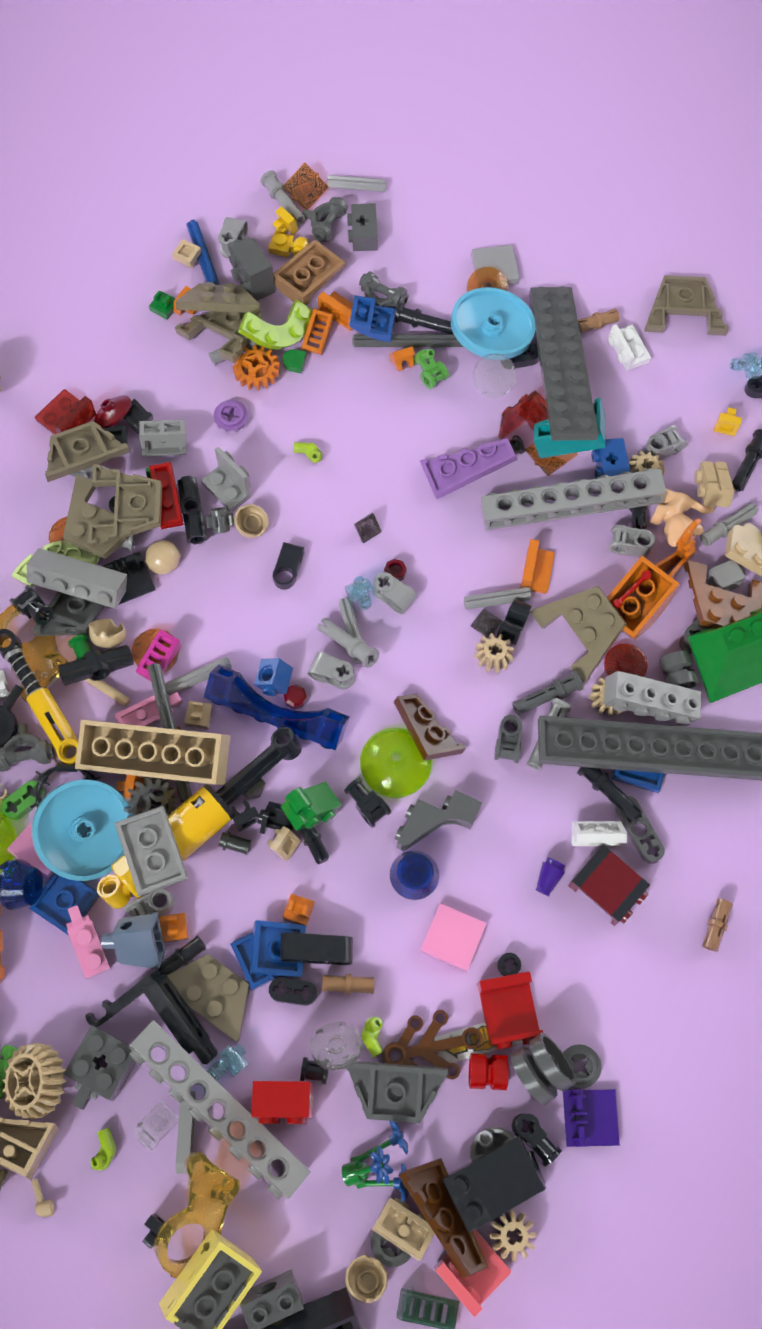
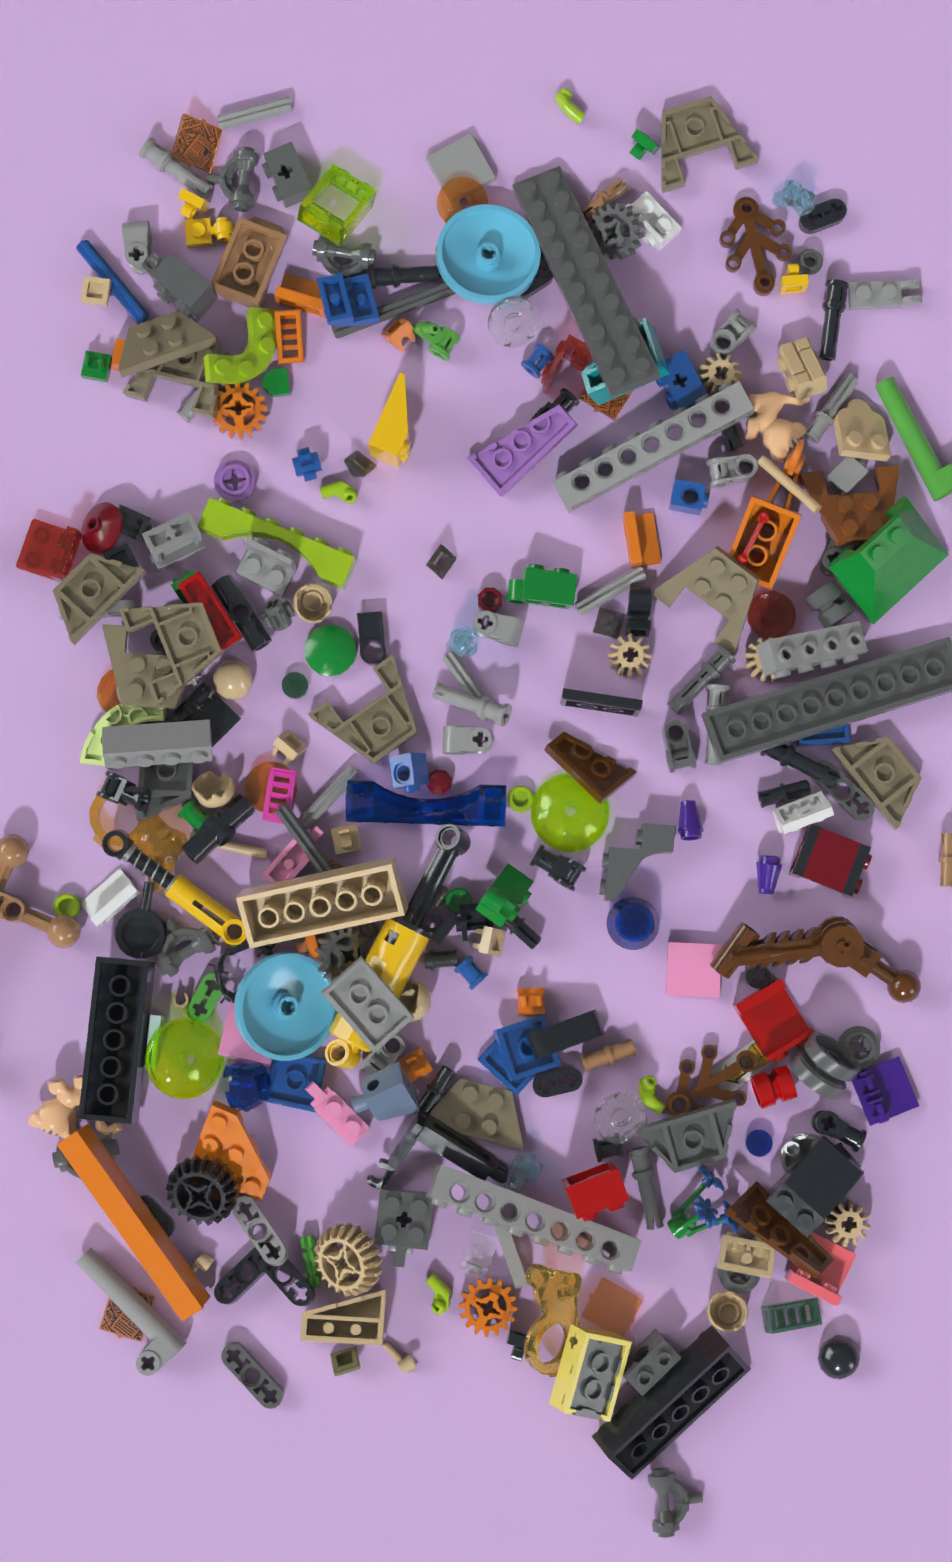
camera: 20 degrees left, 15 degrees up
none -> lime arch [197,497,356,590]
none -> tan tile [272,729,308,765]
none -> clear green tile [282,672,309,699]
none -> blue gear [292,447,322,482]
none -> clear neon green window [297,164,377,247]
none -> green dish [304,625,357,677]
none -> dark tan wing [308,655,417,764]
none -> clear smoke slope [344,450,377,477]
none -> yellow slope [368,372,412,468]
none -> tan hair [399,981,431,1022]
none -> green tile [445,888,472,915]
none -> blue bush [454,955,489,990]
none -> orange gear [459,1276,517,1337]
none -> green hinge [507,564,577,609]
none -> lime tile [507,786,533,813]
none -> blue bush [521,343,555,378]
none -> lime arm [555,88,586,124]
none -> black tile [560,688,643,717]
none -> clear orange piece [581,1276,644,1337]
none -> dark grey gear [589,201,645,260]
none -> dark grey pin [627,1146,664,1230]
none -> green tile [629,128,660,160]
none -> blue brick [669,479,710,515]
none -> dark purple cone [678,800,704,841]
none -> reddish brown piece [710,916,921,1003]
none -> reddish brown plant [719,197,792,296]
none -> clear blue tile [745,1129,773,1157]
none -> black axle [757,780,811,808]
none -> tan bar [758,455,822,514]
none -> dark grey plate [797,249,823,275]
none -> dark tan wing [831,736,922,830]

